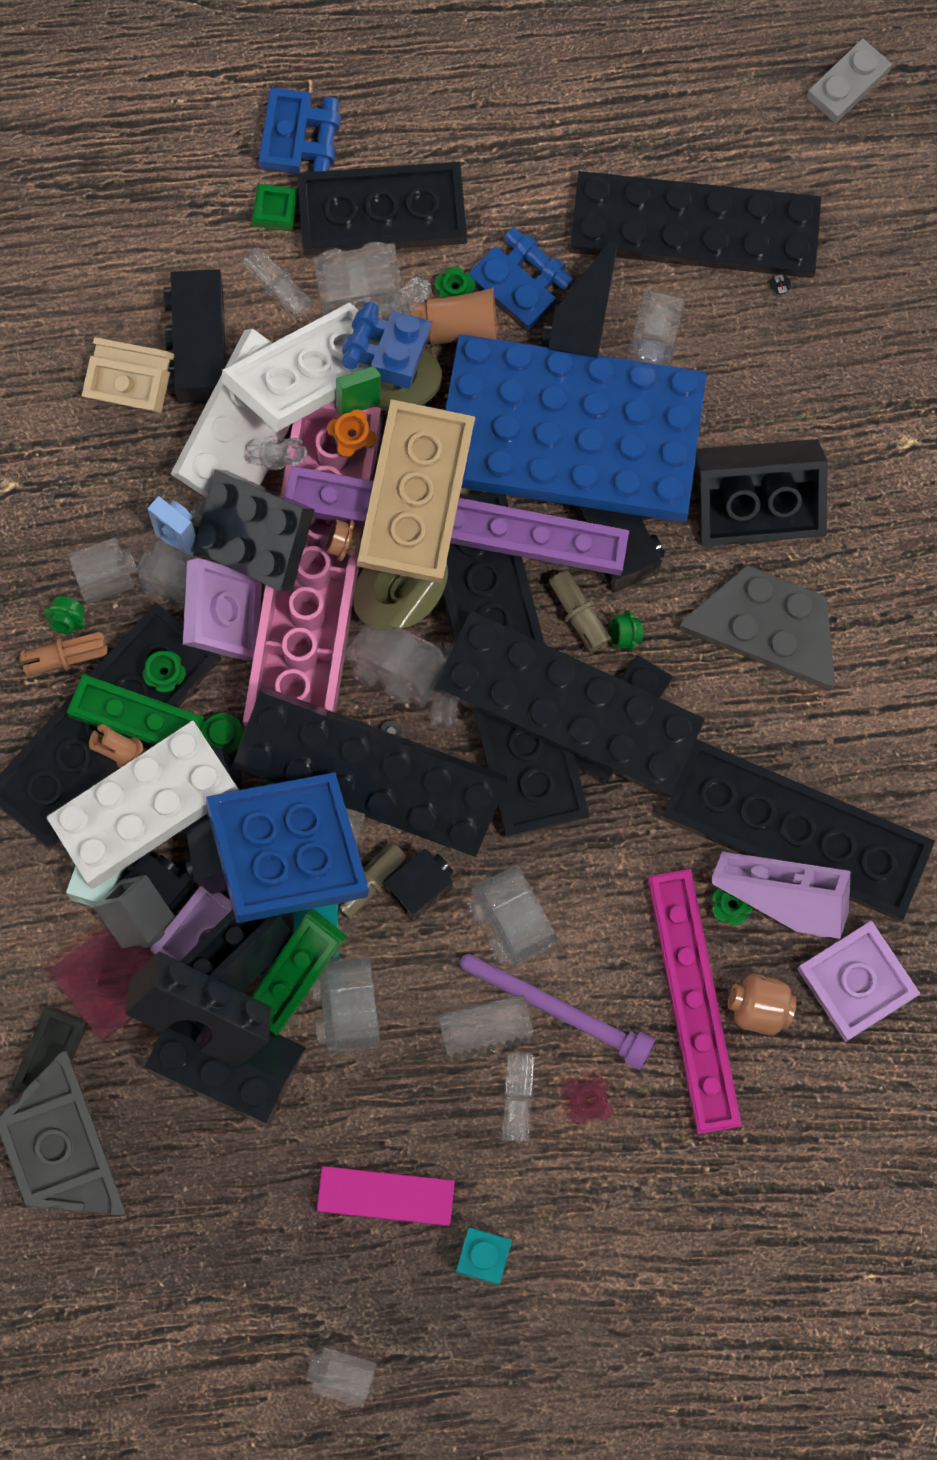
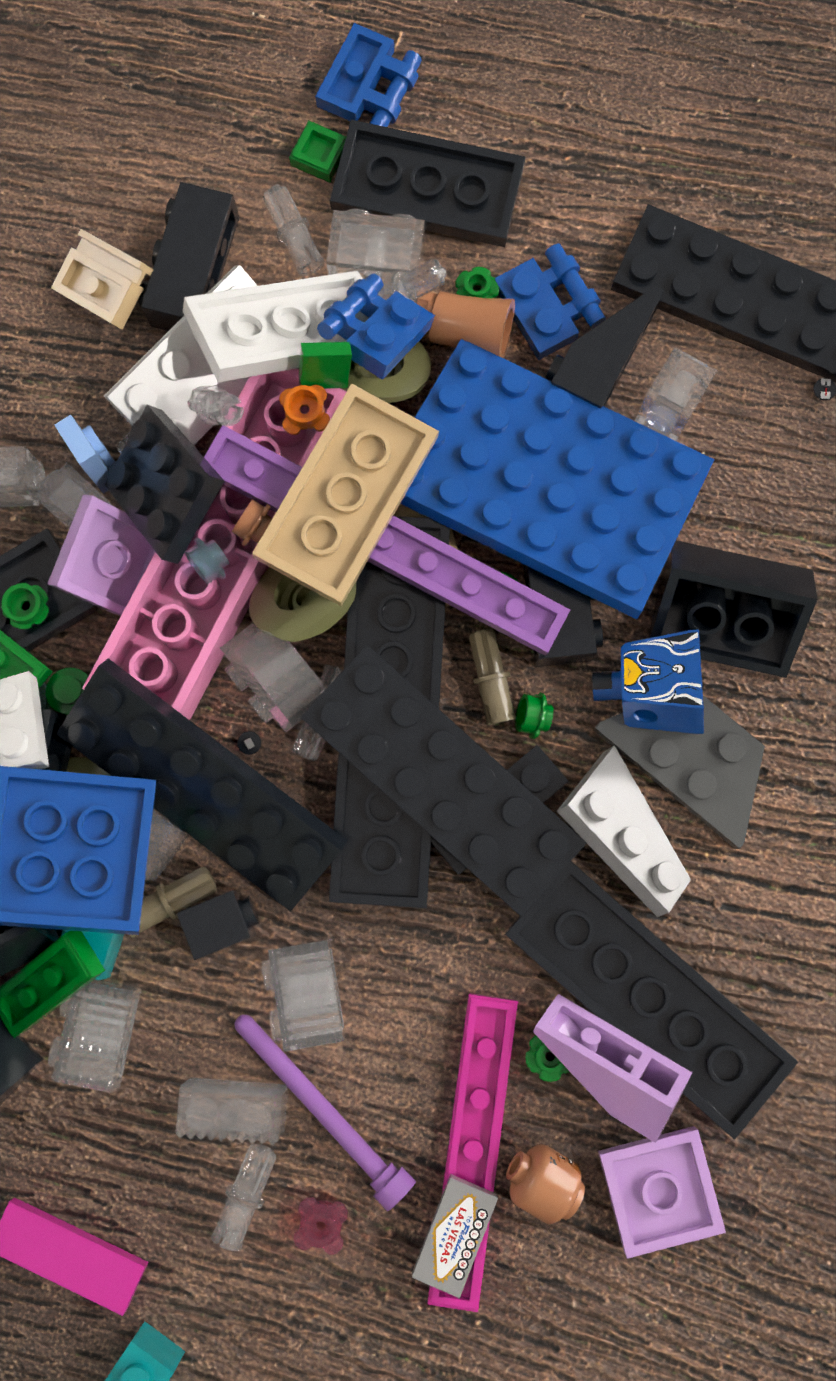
camera: 25 degrees right, 5 degrees up
none -> clear light blue plate [185,538,229,585]
none -> tile [412,1174,498,1298]
none -> wing [557,745,691,917]
none -> blue torso [592,629,704,734]

